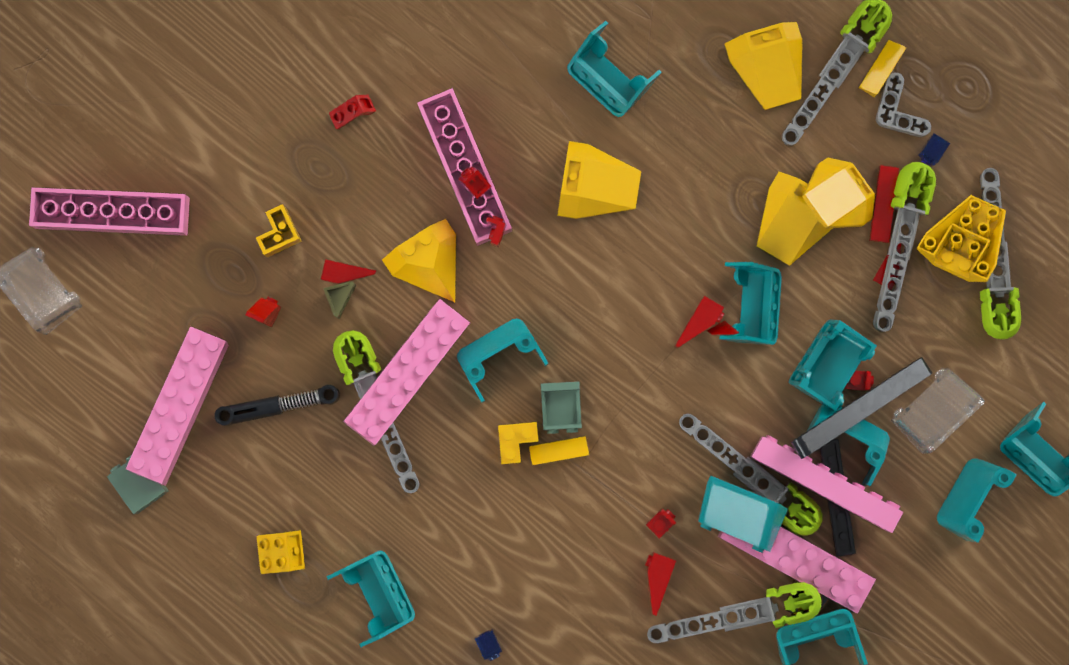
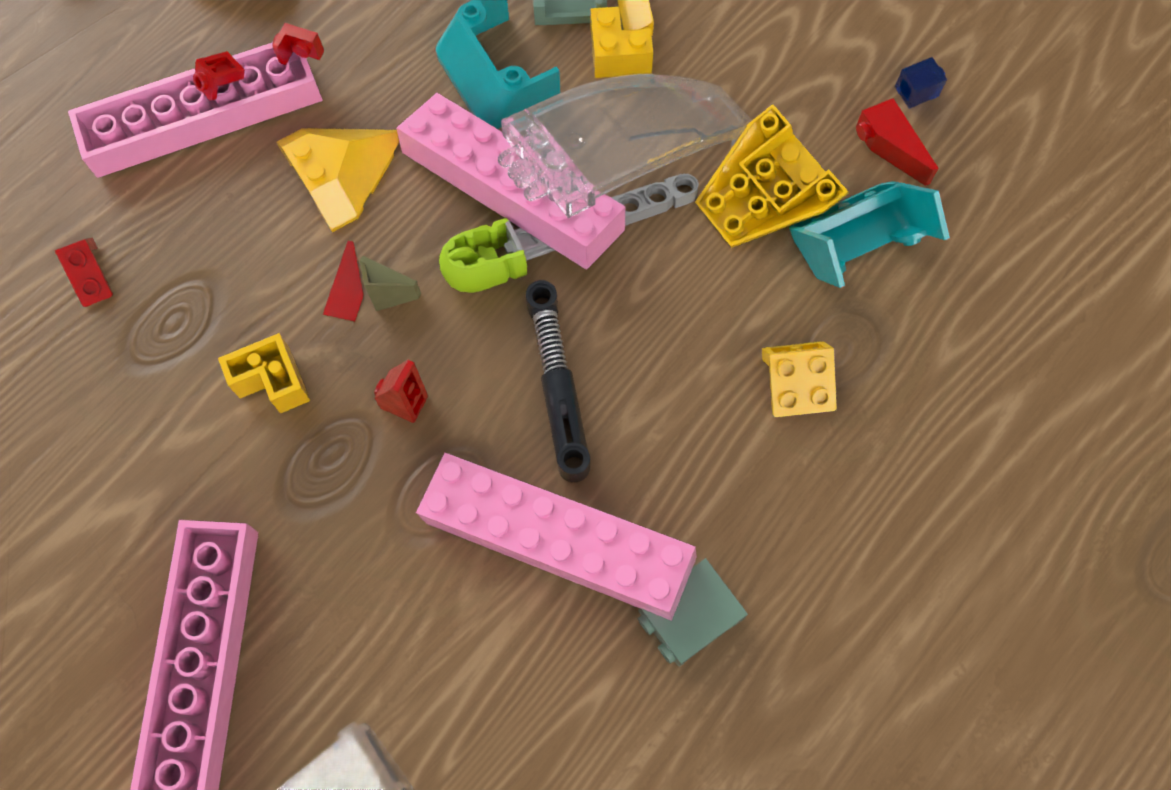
camera: 90 degrees left, 15 degrees down
none -> clear windscreen [498,74,752,218]
none -> yellow wedge [695,104,849,248]
none -> red slope [856,98,939,186]

